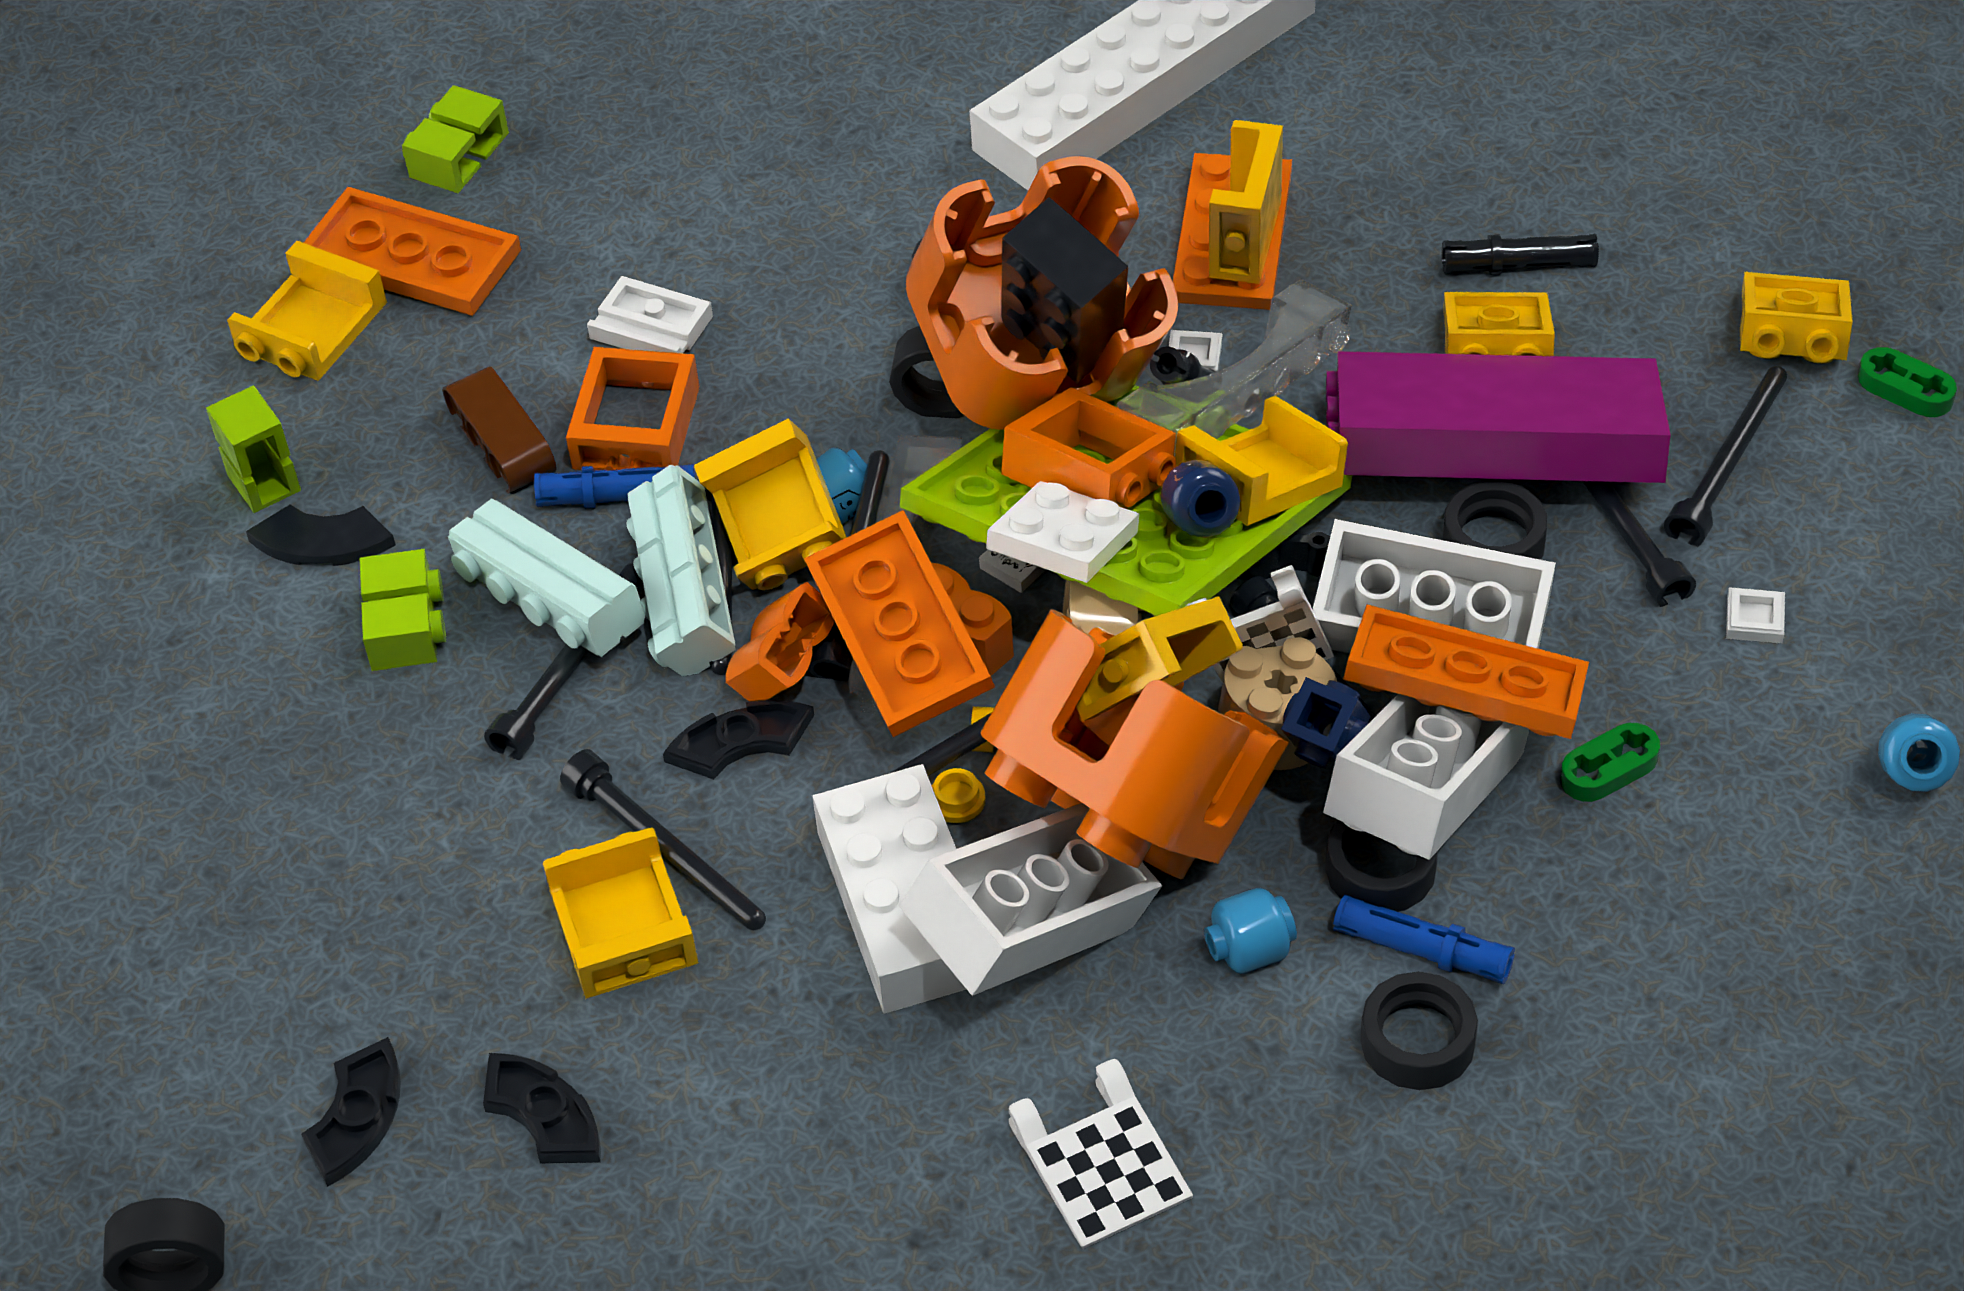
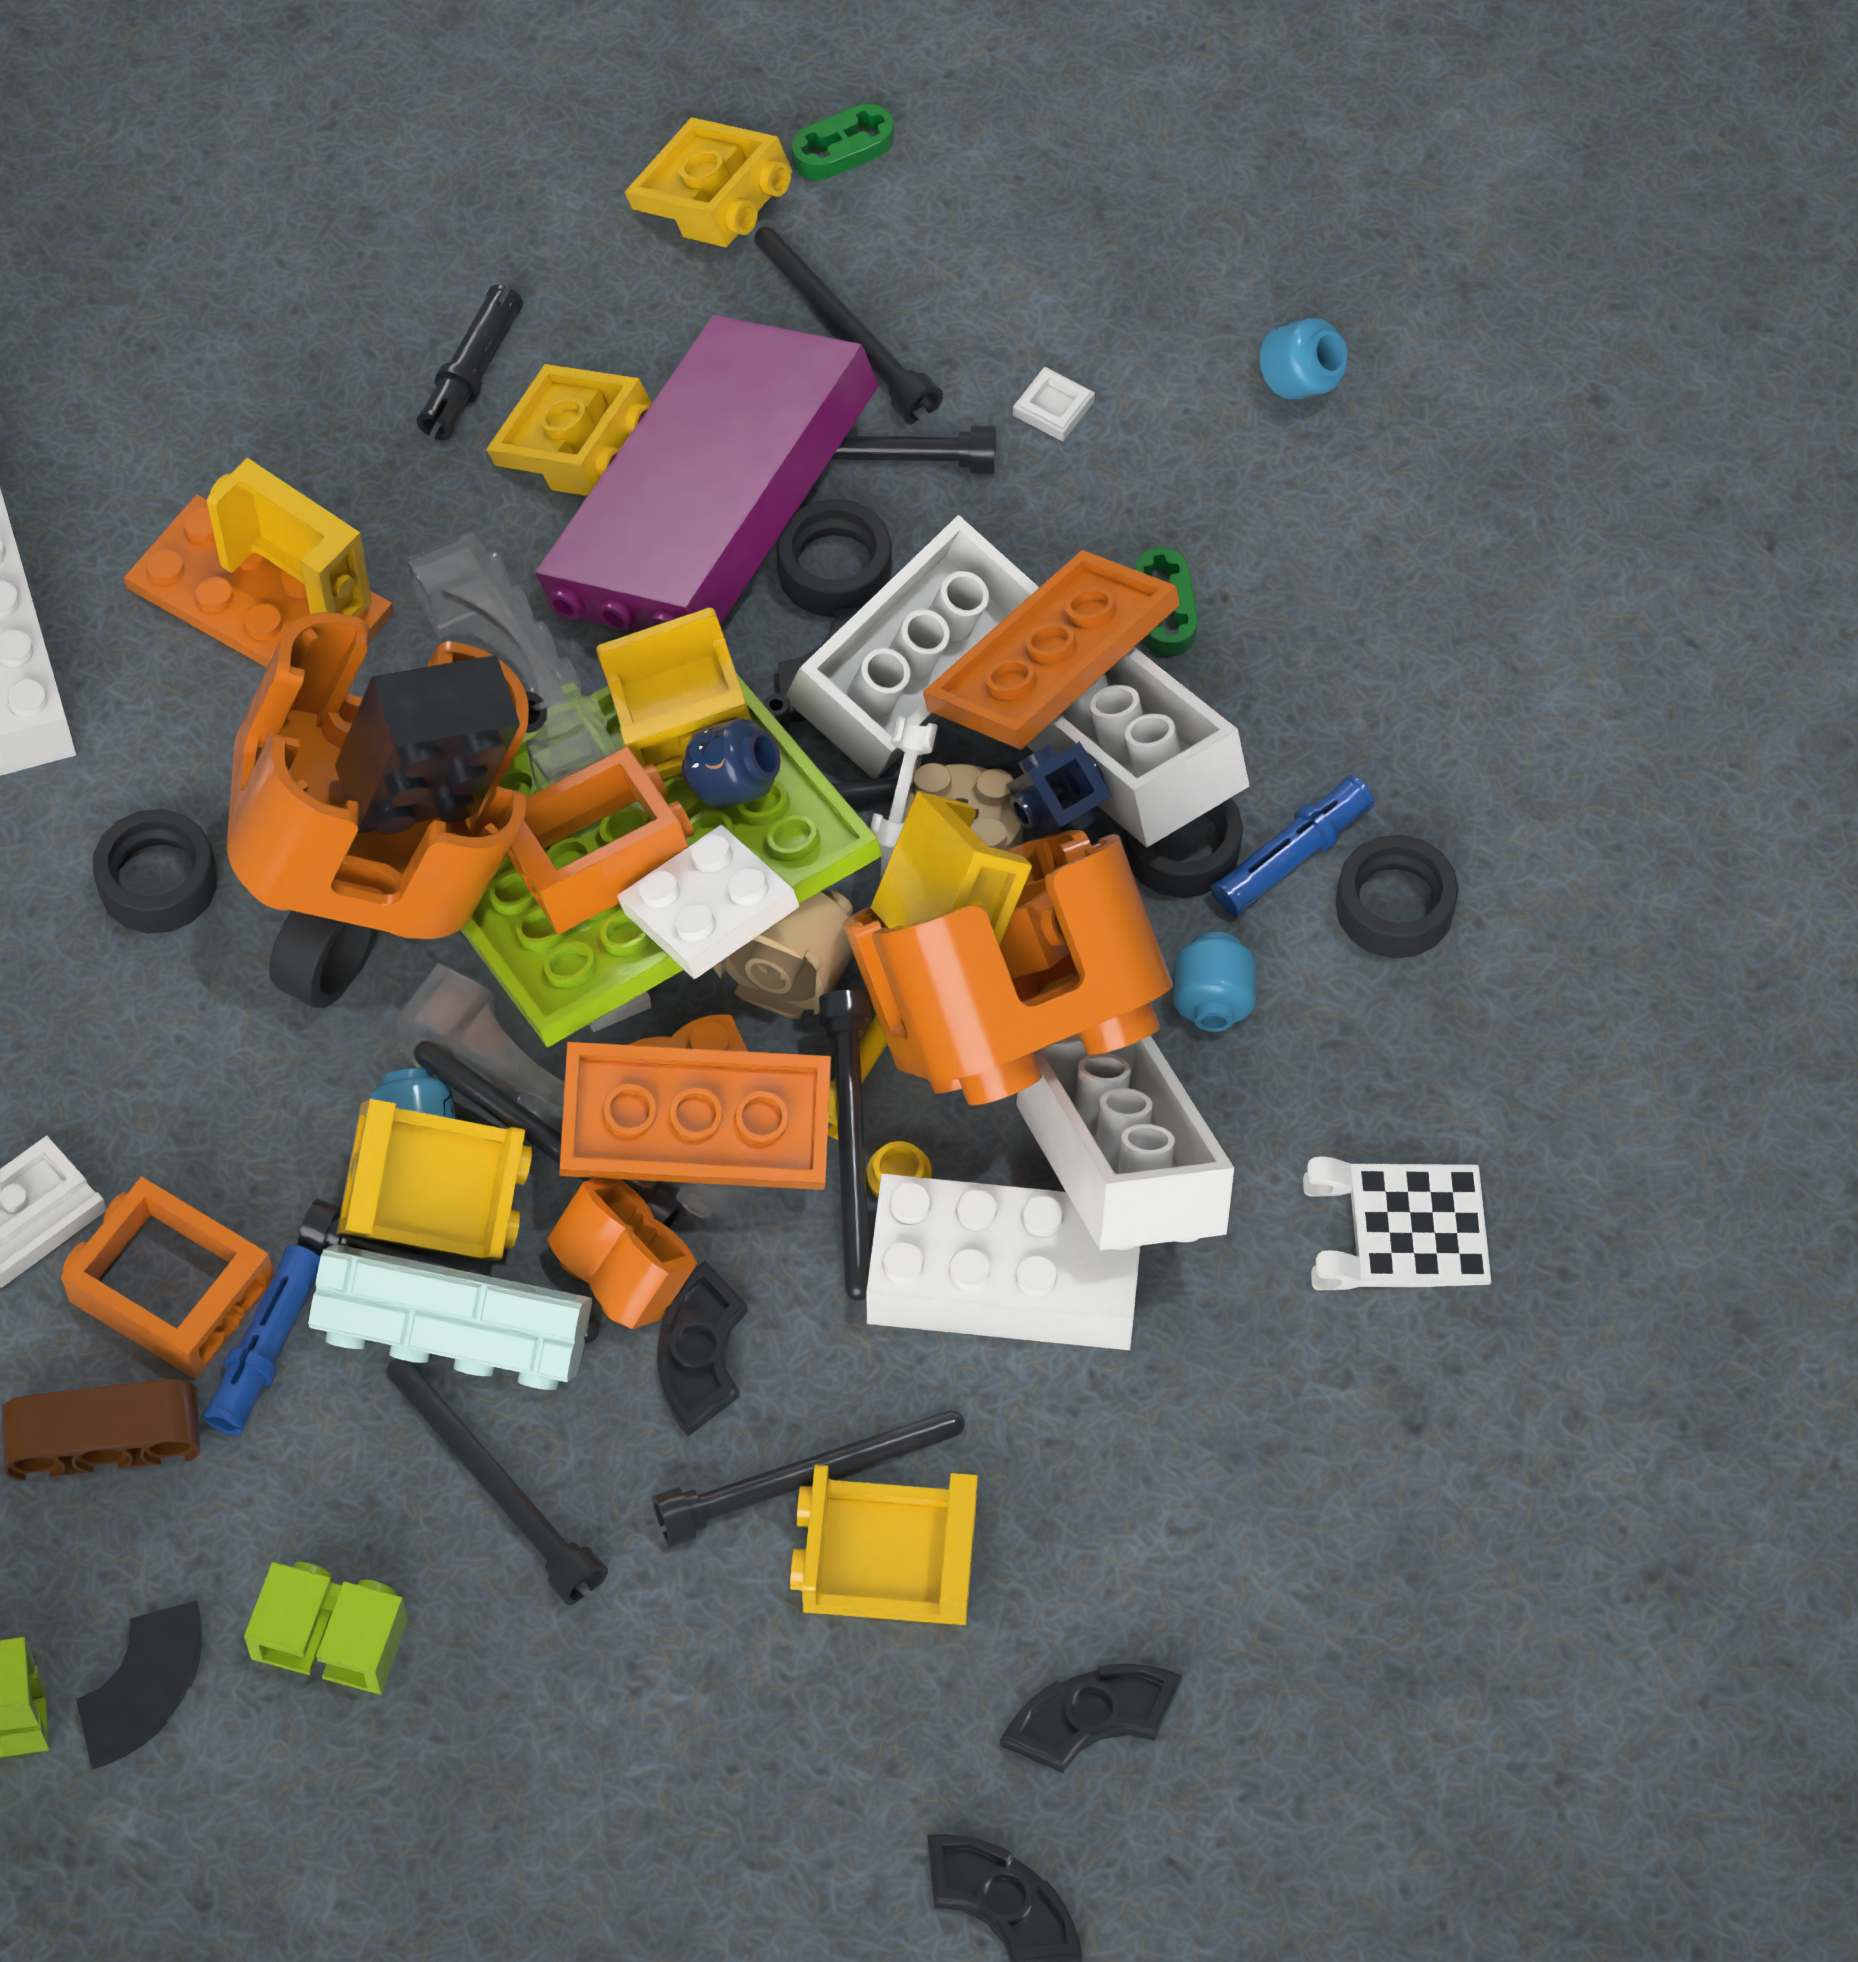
camera: 70 degrees left, 10 degrees up
light aqua brick [448,499,645,657] -> none

